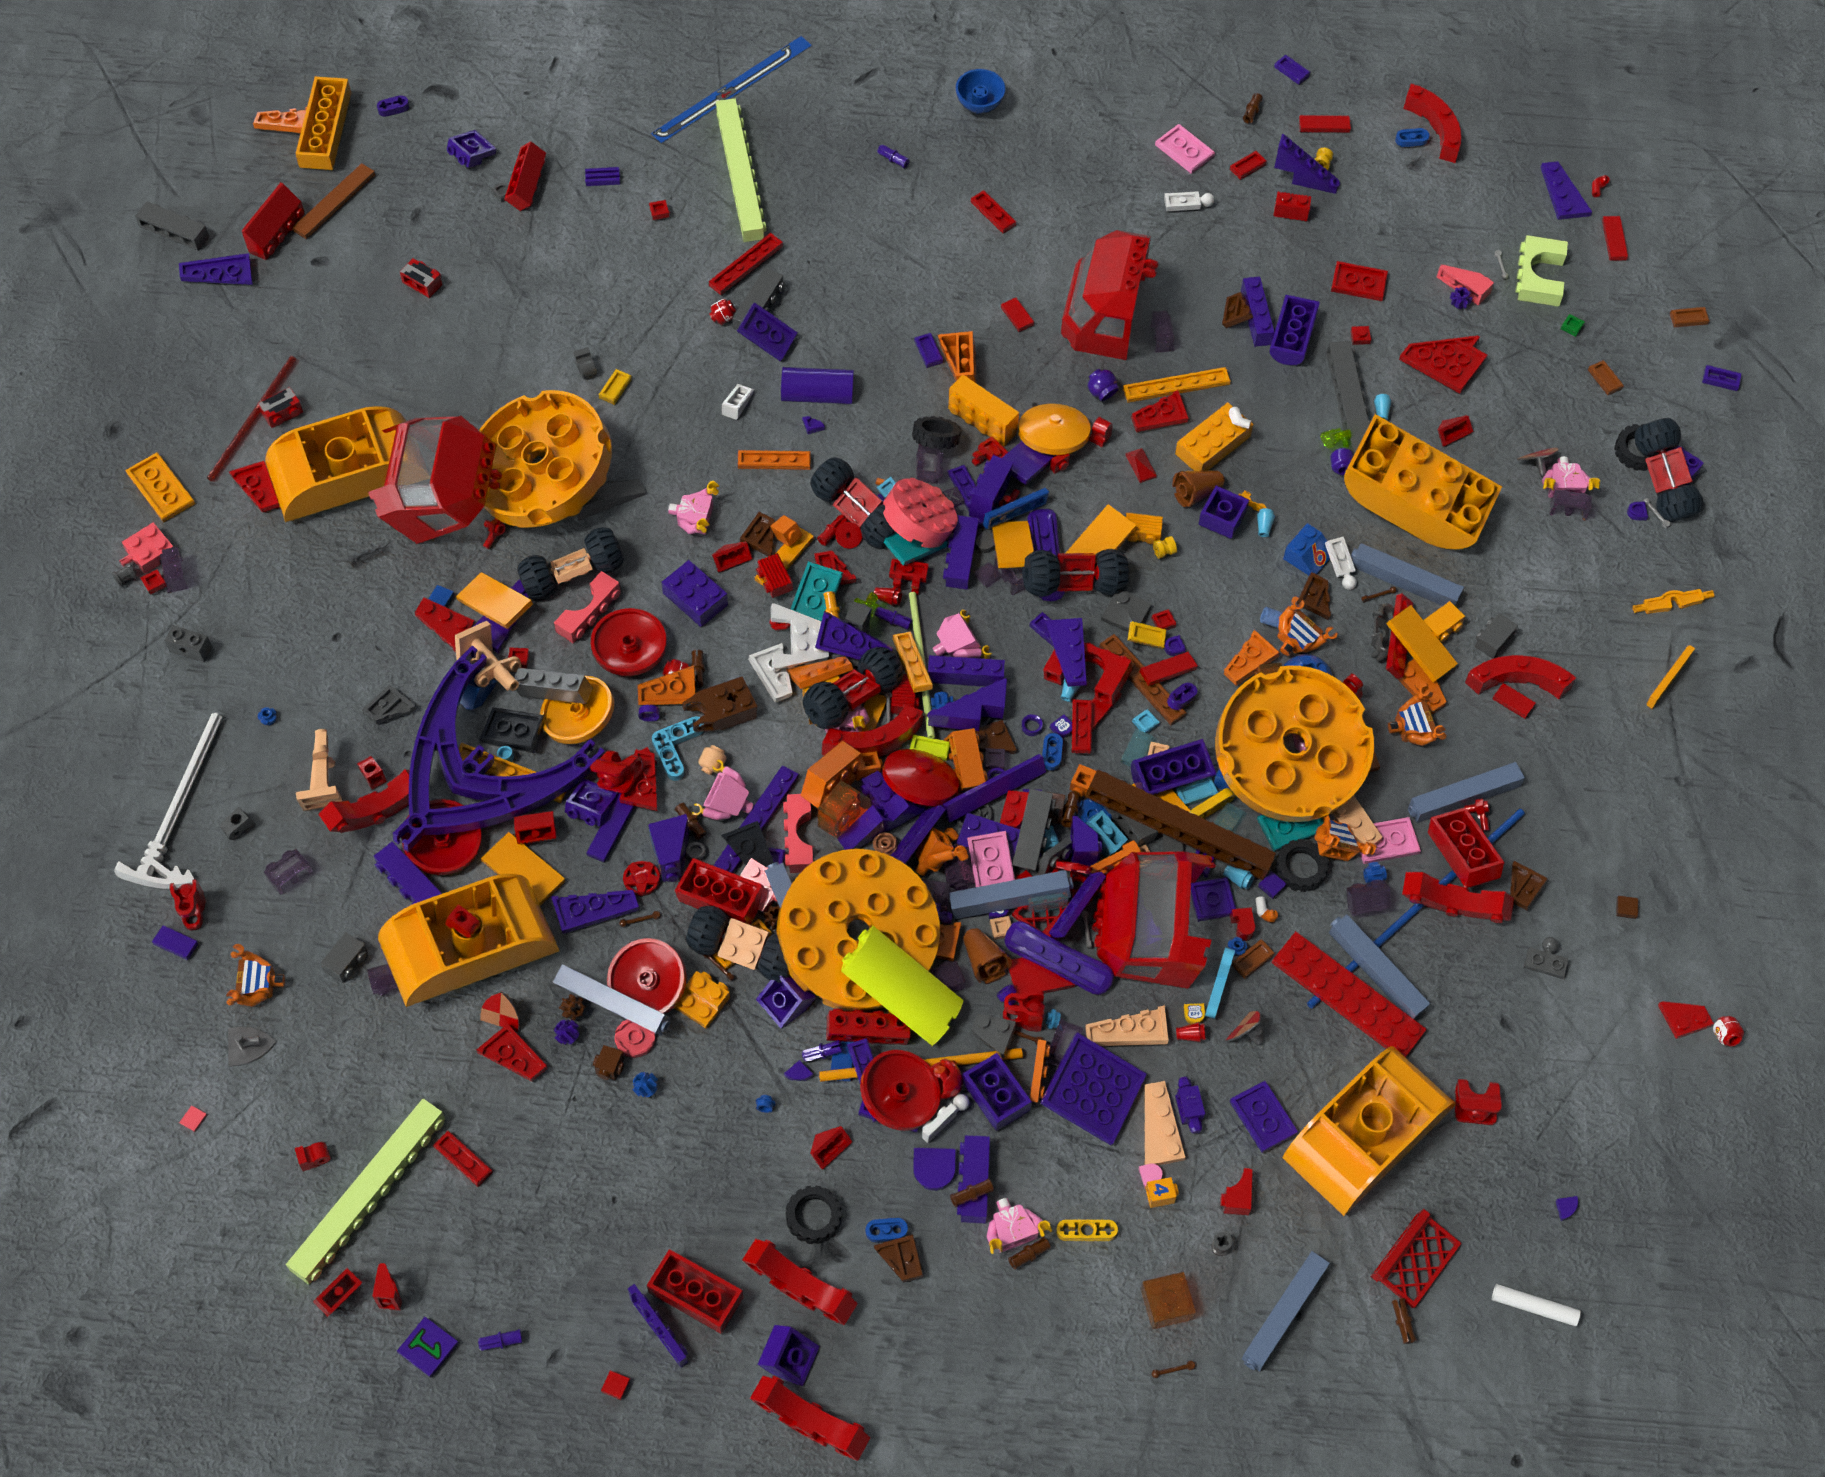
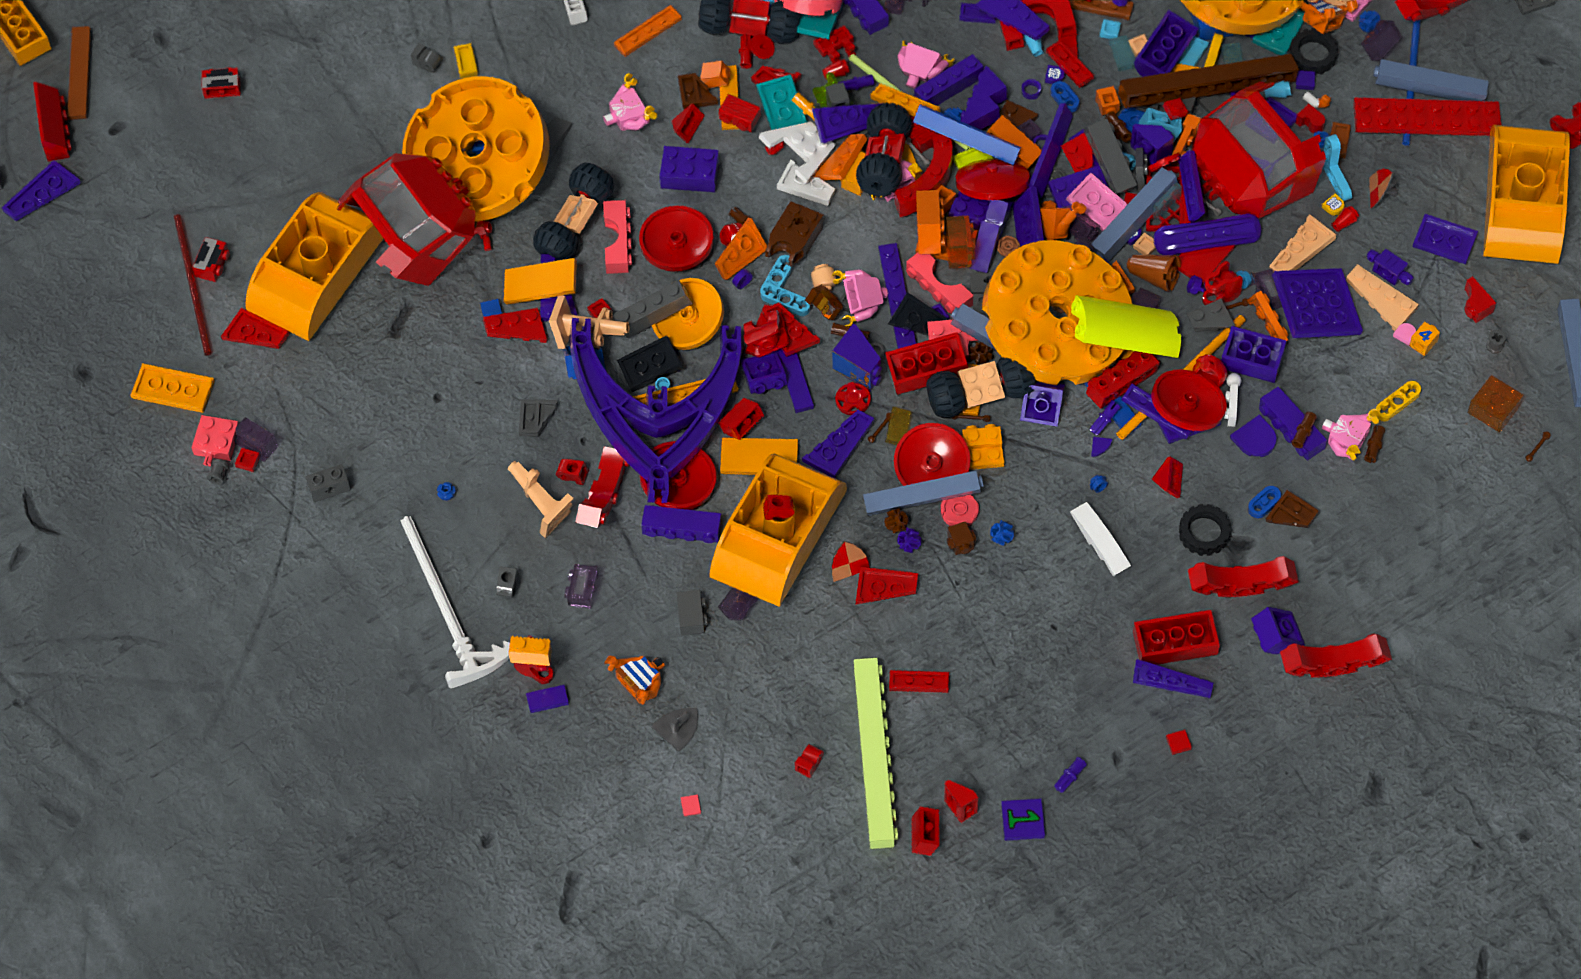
camera: 35 degrees left, 0 degrees up
none -> light orange brick [509,636,552,666]
none -> reddish brown leg [805,285,843,320]
none -> clear yellow tile [885,407,911,445]
none -> tile [913,104,1021,165]
none -> white slope [1070,502,1131,576]
none -> red plate [1163,98,1188,120]

